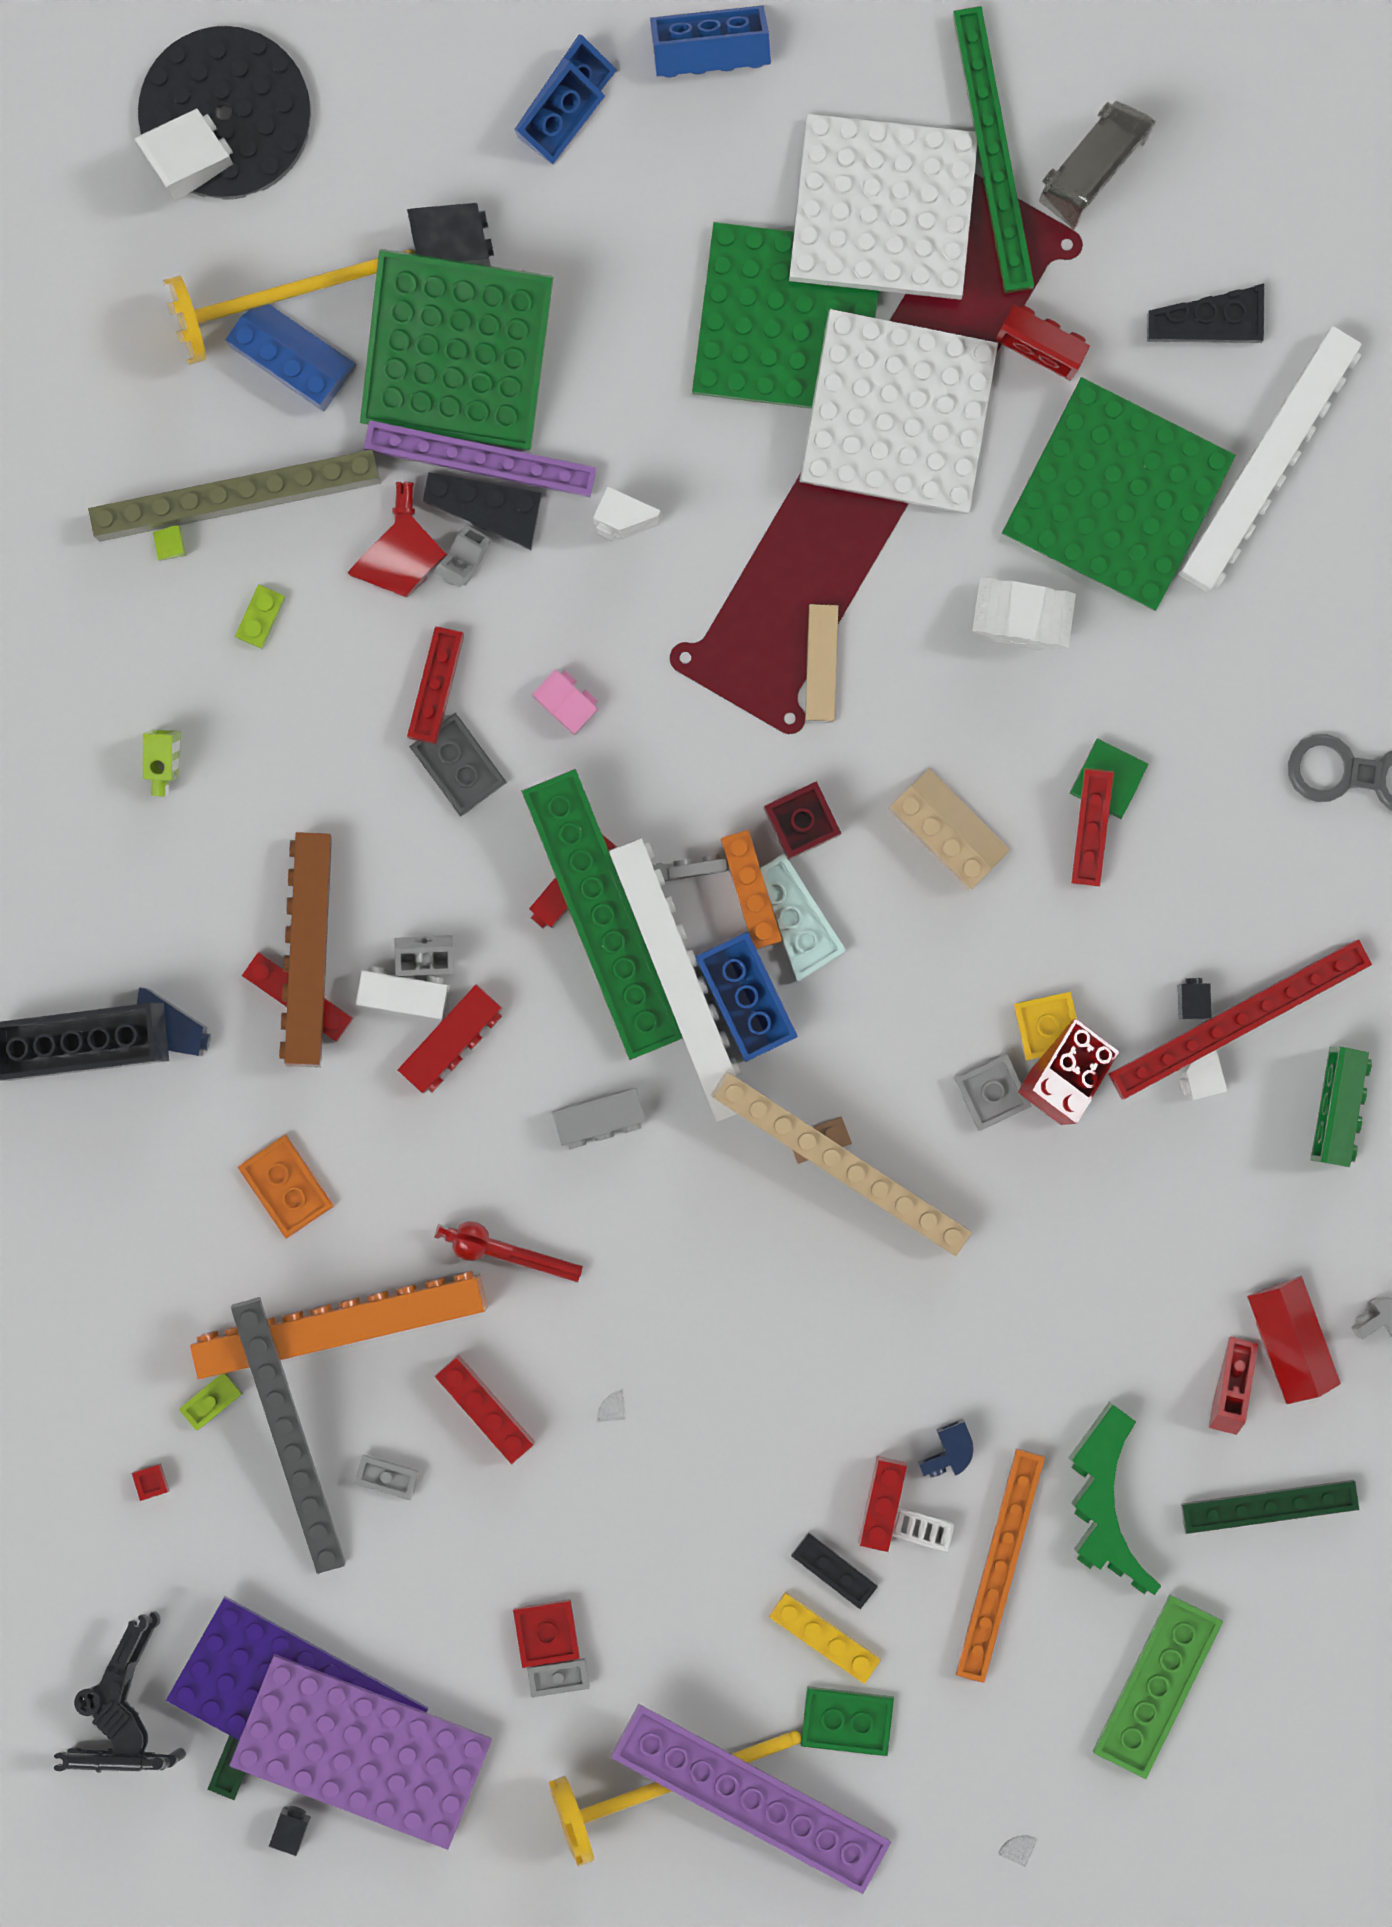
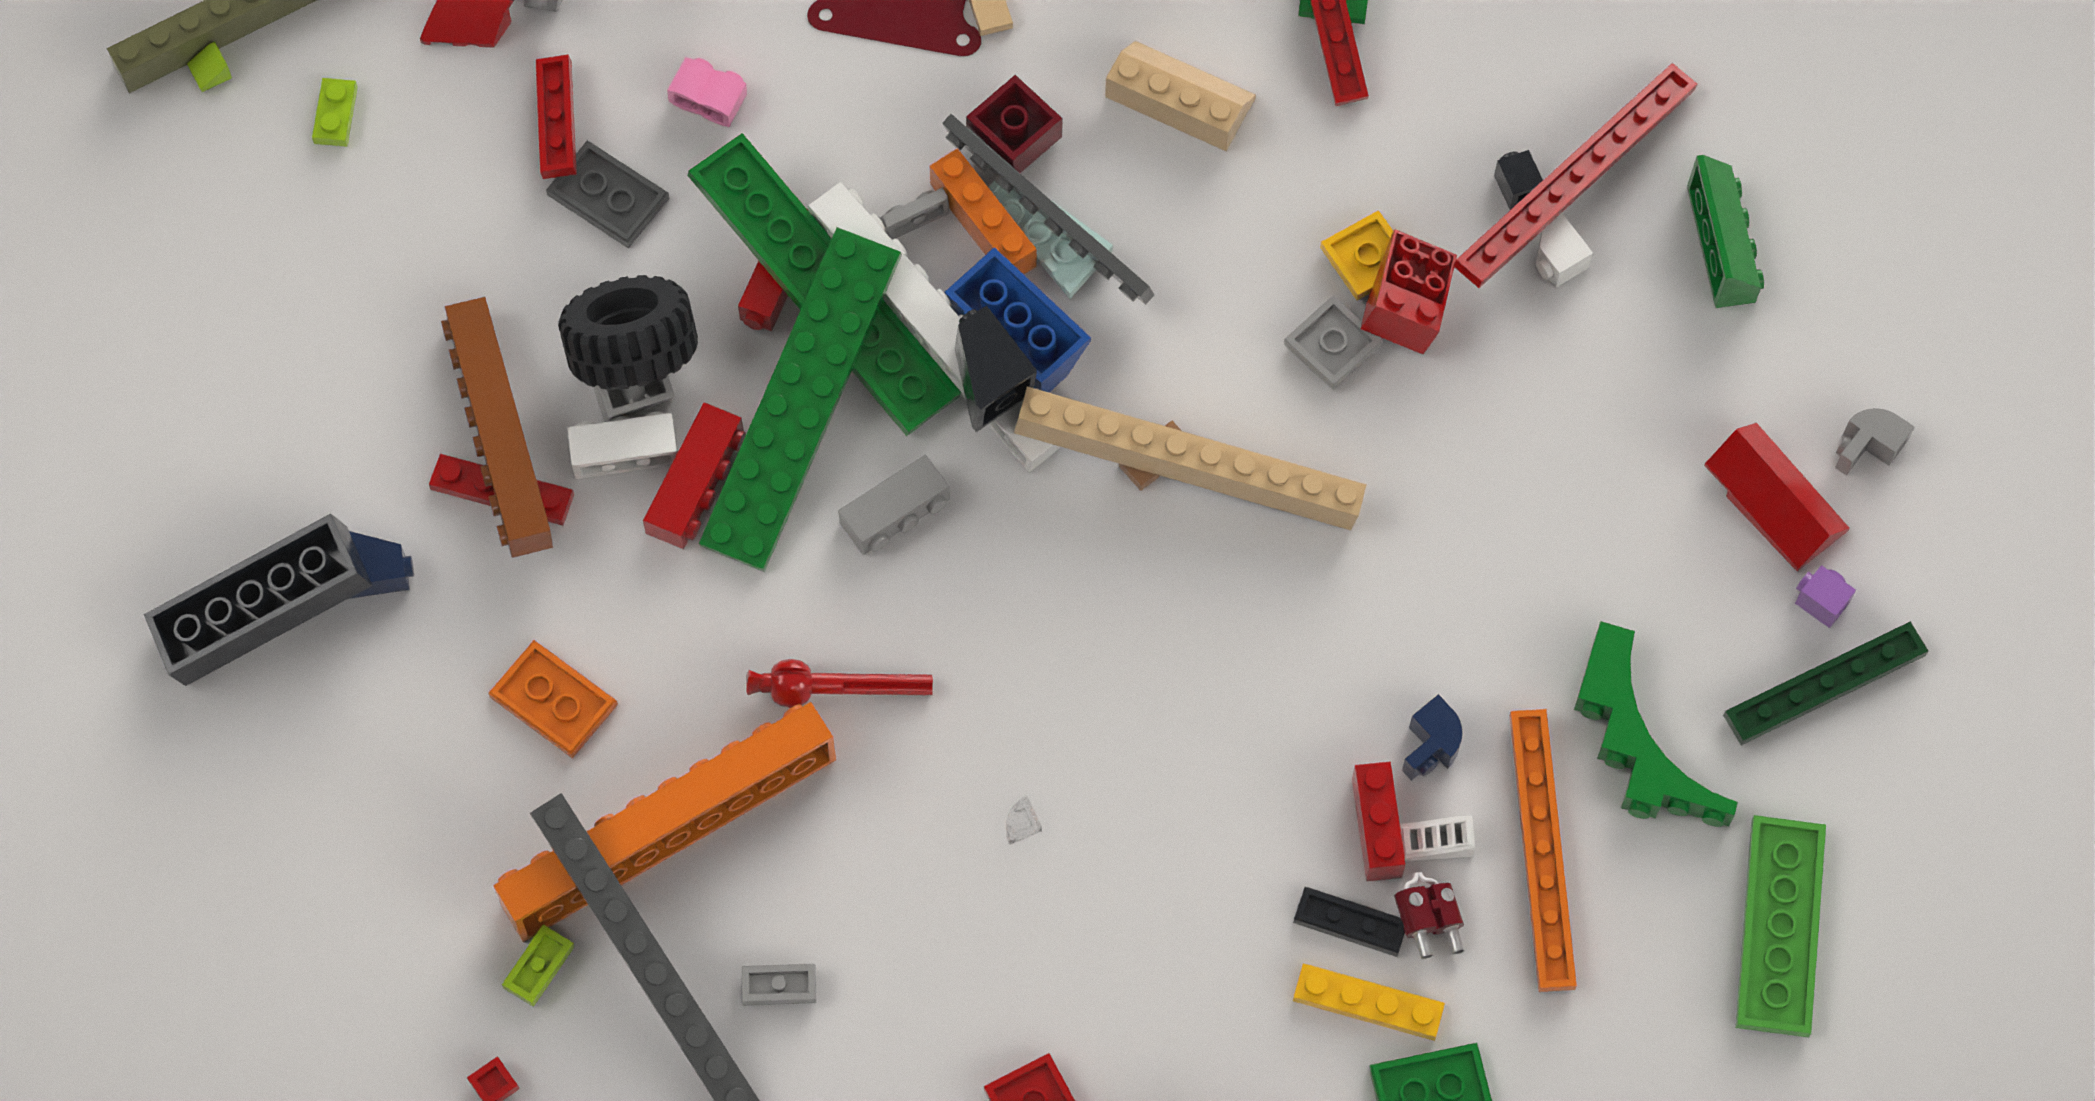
camera: 20 degrees left, 20 degrees down
lime torso [143,729,181,797] -> none
red brick [434,1355,535,1465] -> none
red slope [1209,1336,1258,1435] -> none
none -> black tyre [558,275,698,390]
none -> green plate [699,227,902,572]
none -> dark grey plate [942,114,1155,305]
none -> black slope [954,305,1037,432]
none -> dark red piece [1394,872,1465,959]
none -> medium lavender brick [1795,565,1856,628]

